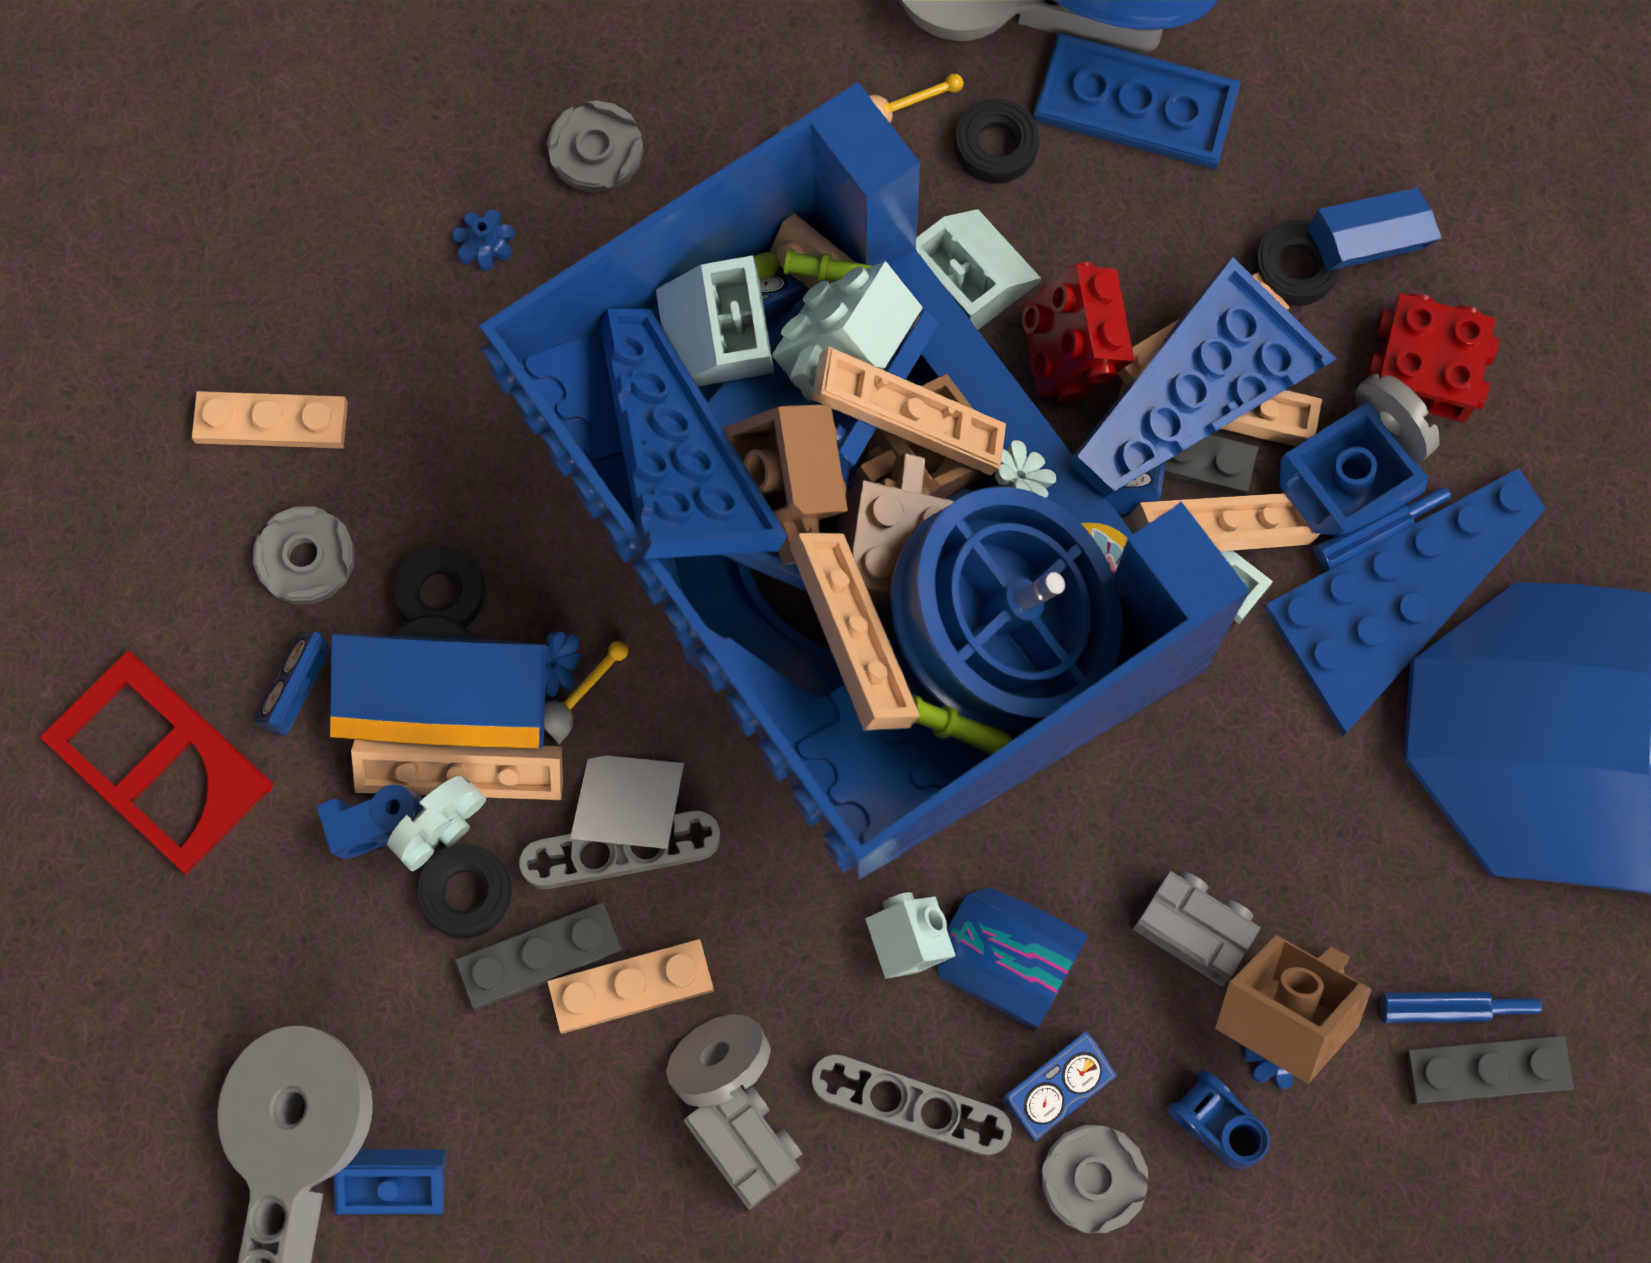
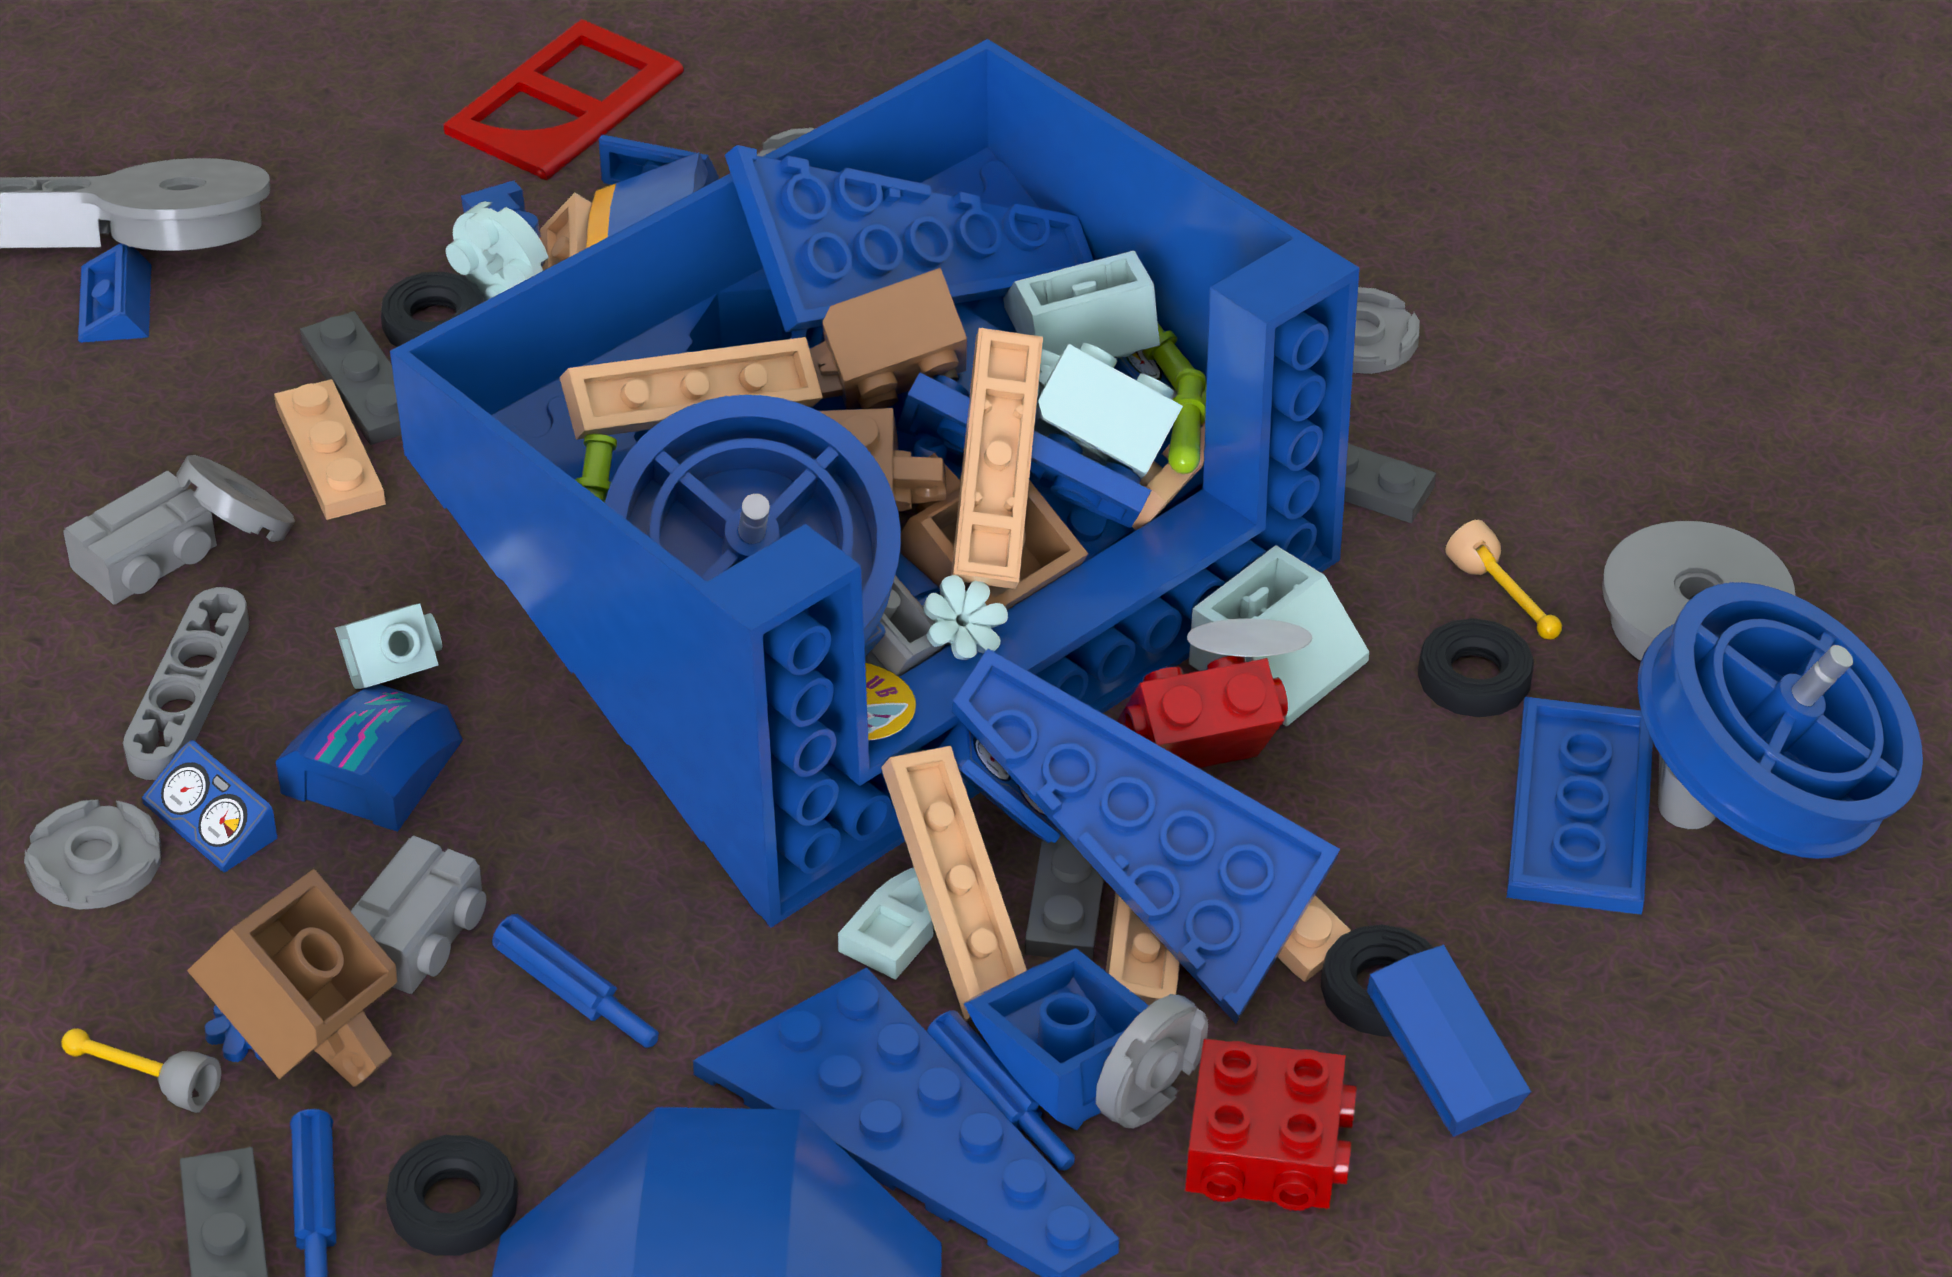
camera: 85 degrees right, 30 degrees down
blue piece [1166,1069,1270,1170] -> none
none -> light grey hinge [62,1028,221,1113]
none -> black tyre [386,1135,518,1256]
none -> blue axle [492,914,659,1048]
none -> white sticker [1187,619,1312,657]

